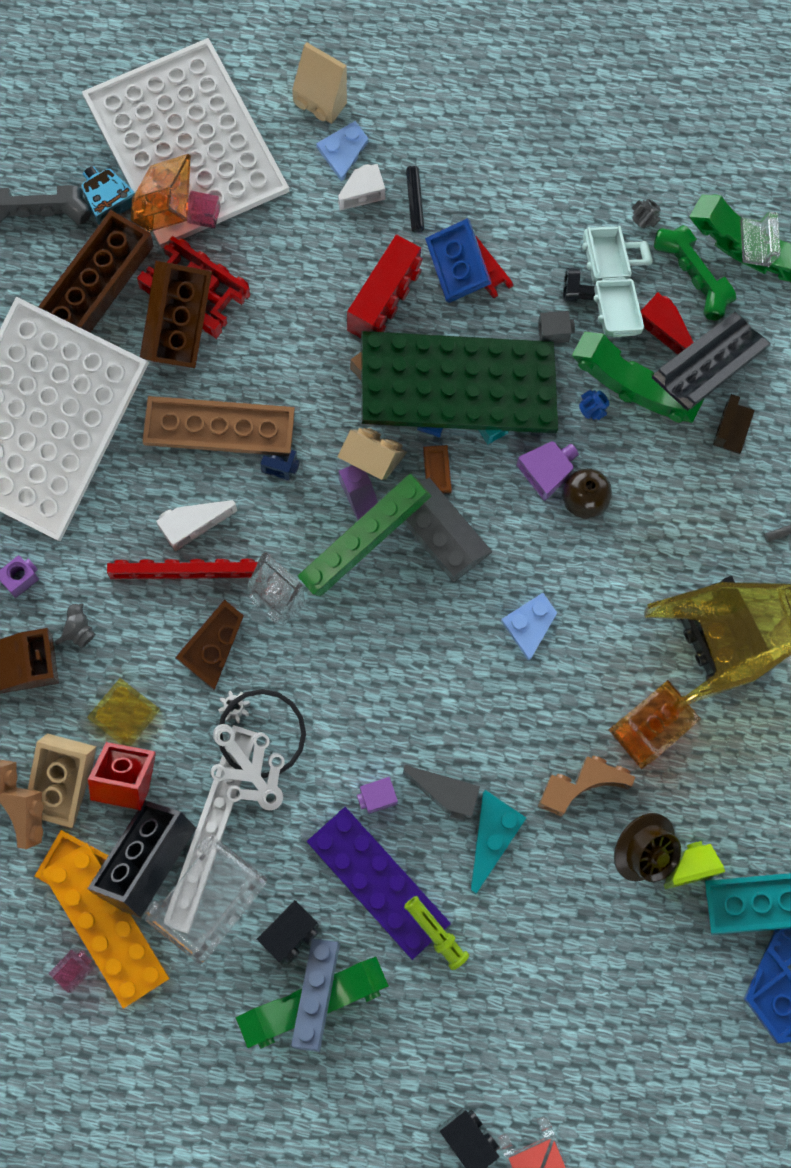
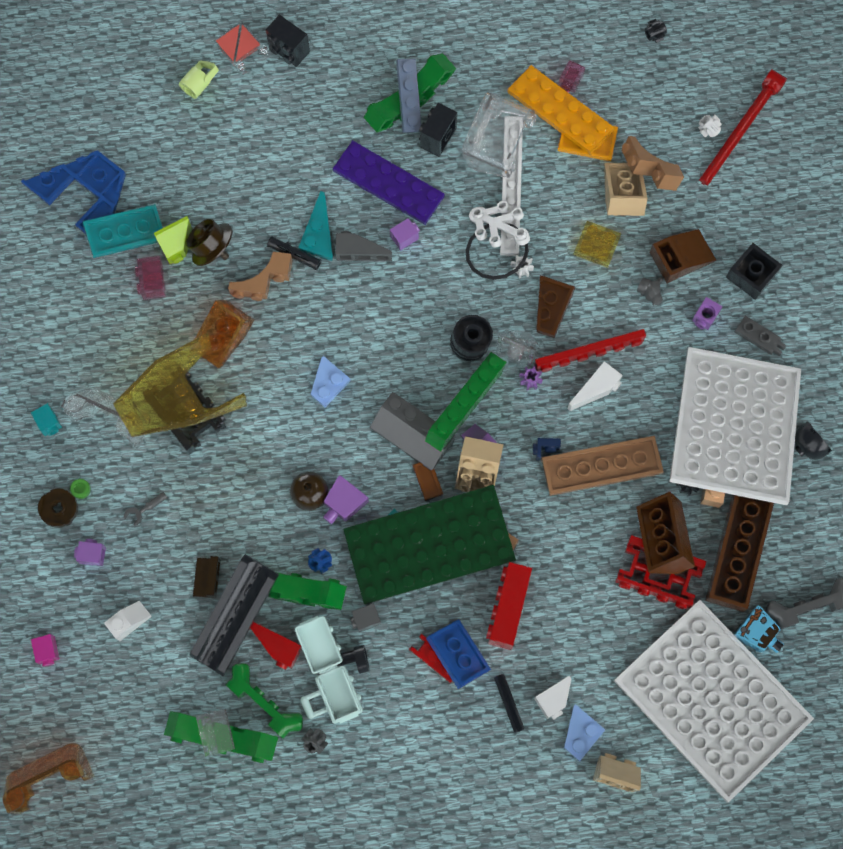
camera: 170 degrees right, 0 degrees up
black slope [87,800,196,918] -> none
red slope [88,742,156,810] -> none
clear orange slope [131,154,191,232] -> none
clear pink brick [182,191,221,229] -> none
lime pin [404,896,469,970] -> none
none -> clear pink brick [135,256,166,300]
none -> yellowish green piece [179,60,219,99]
none -> black pin [267,236,322,270]
none -> black wheel [450,315,493,362]
none -> medium lavender gear [519,366,543,390]

